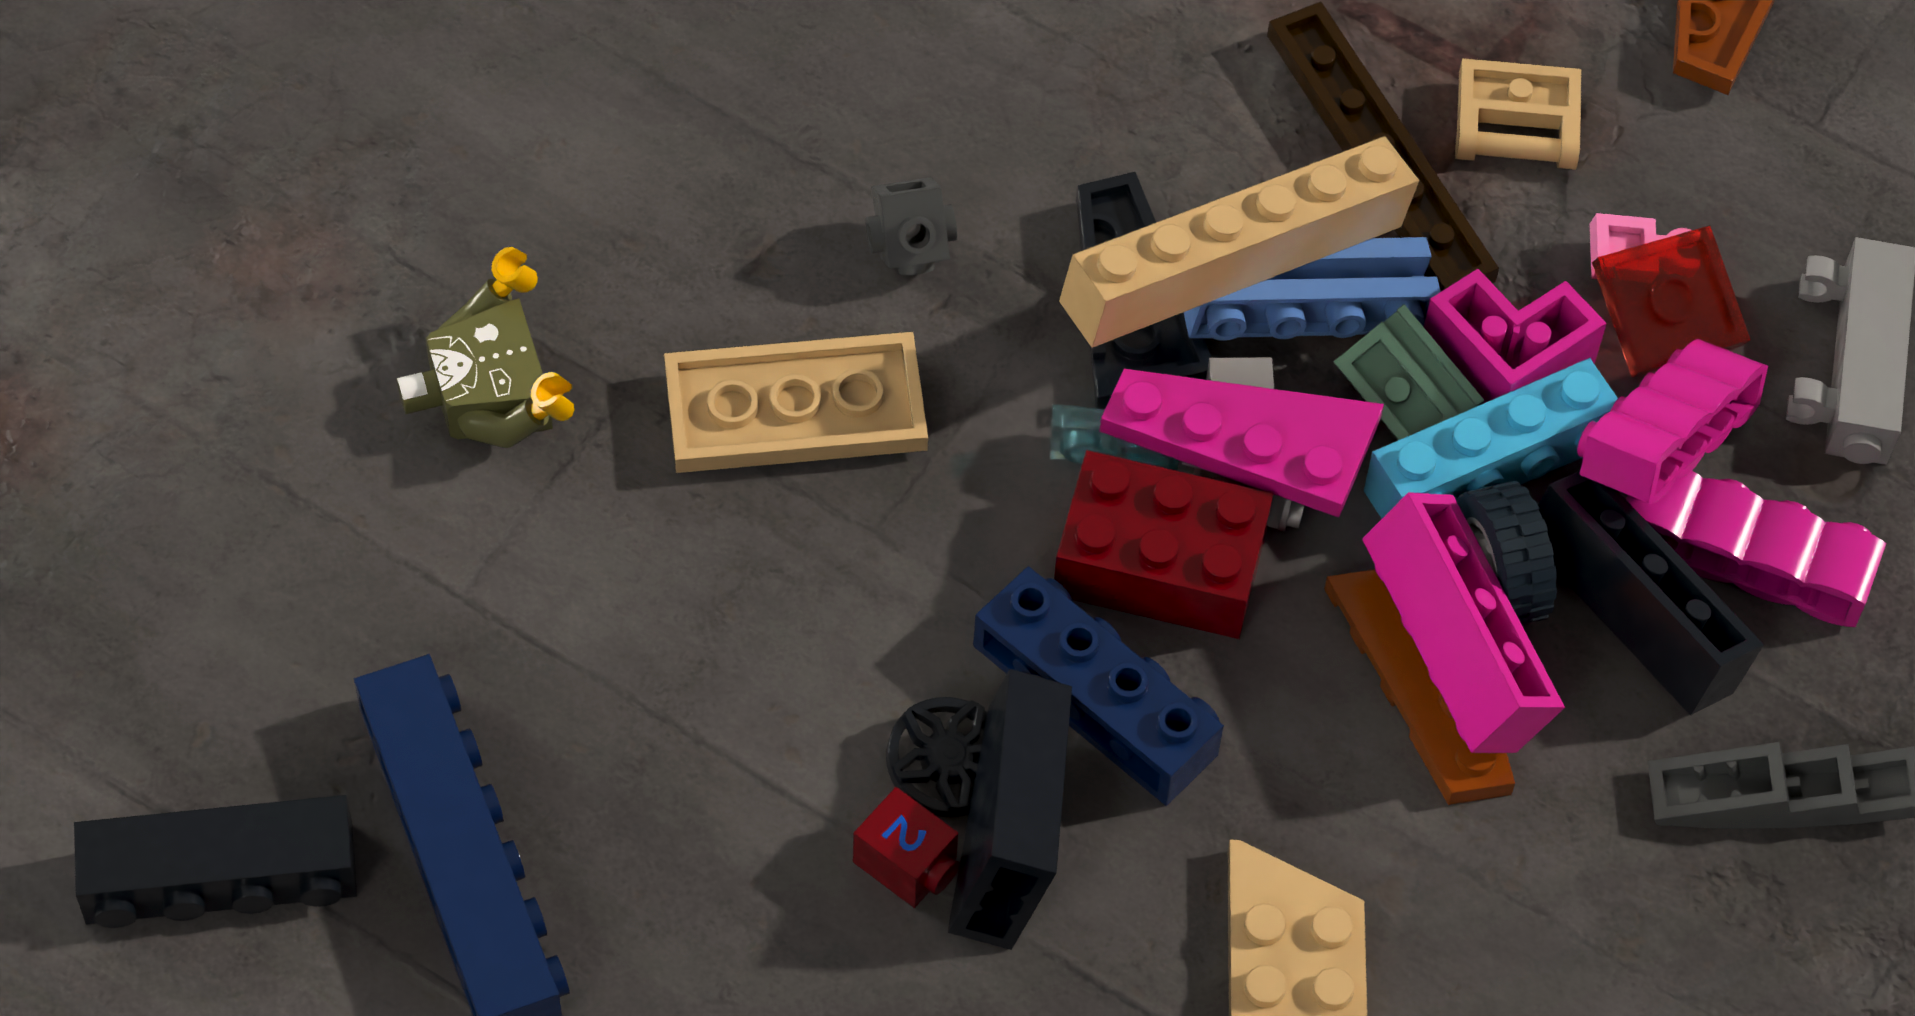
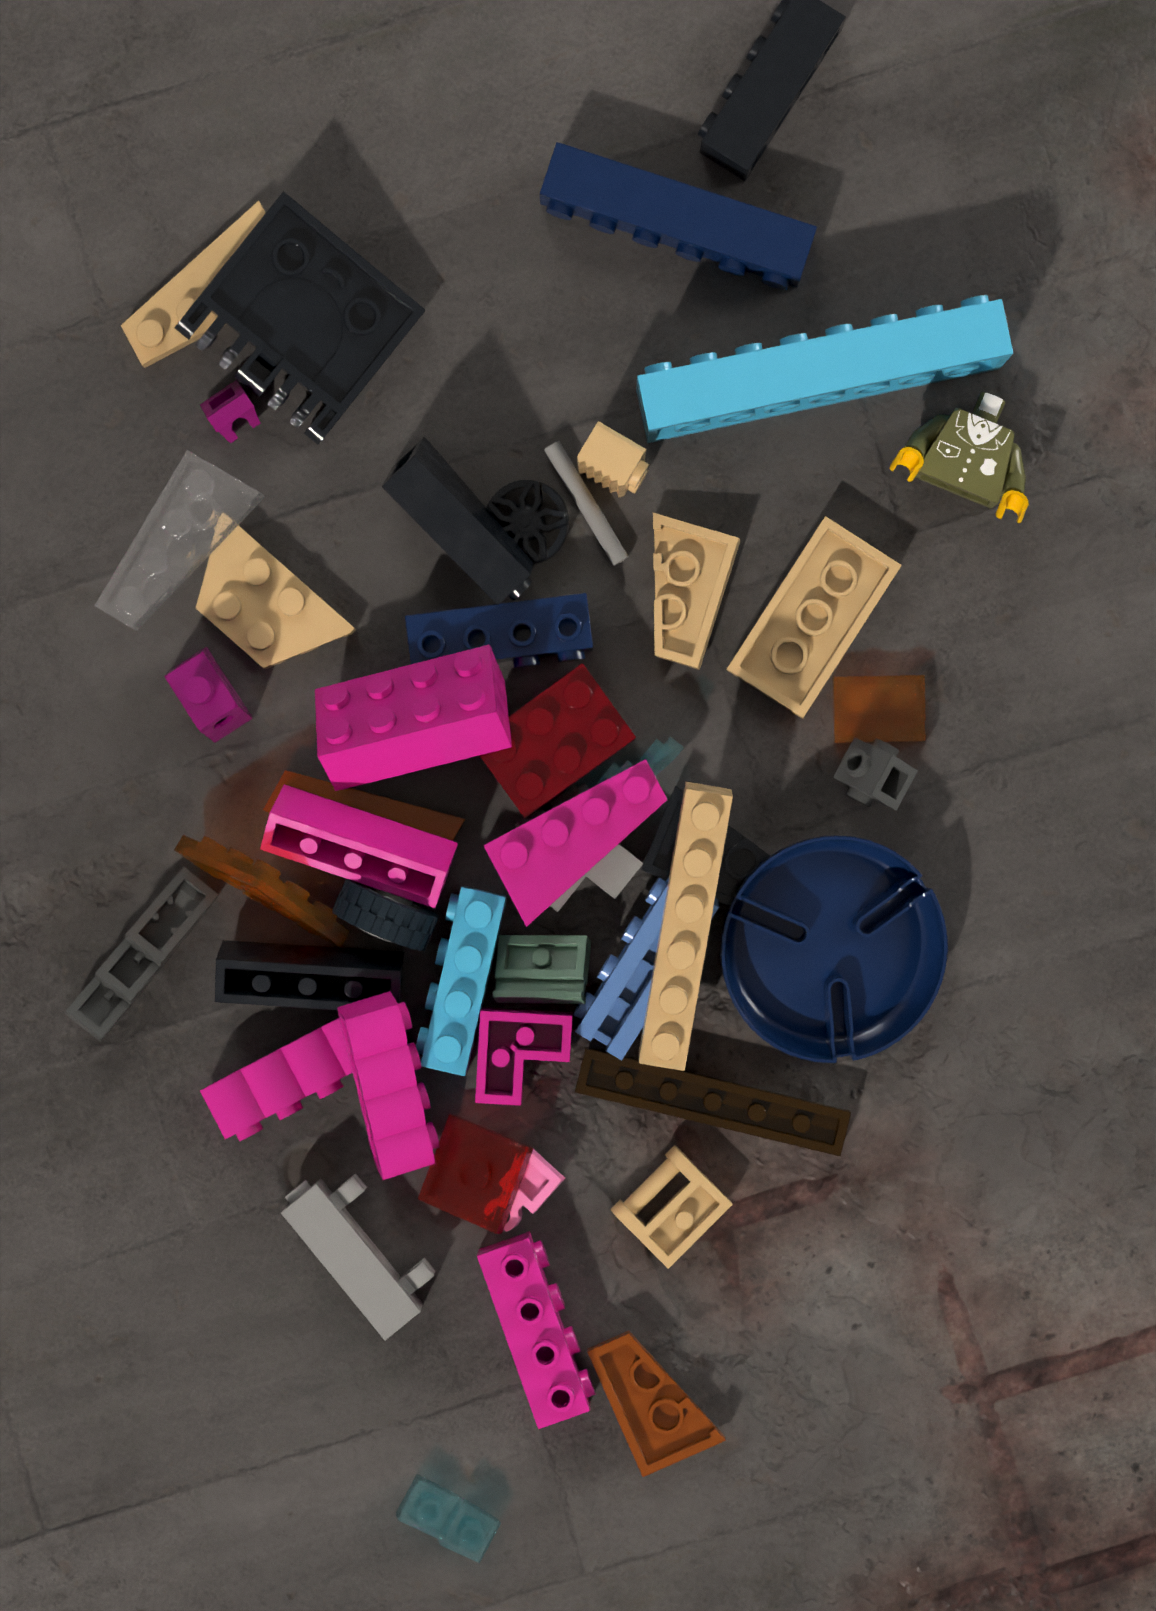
camera: 135 degrees right, 30 degrees up
dark red brick [853,787,960,909] -> none
none -> magenta torso [164,646,253,743]
none -> clear orange plate [174,835,350,947]
none -> dark pink brick [315,644,512,791]
none -> dark pink brick [477,1231,596,1429]
none -> light grey piece [544,441,629,566]
none -> tan brick [577,421,649,497]
none -> medium azure brick [636,295,1013,443]
none -> tan wing [653,513,741,670]
none -> dark blue piece [720,835,948,1063]
none -> clear orange plate [832,675,926,743]

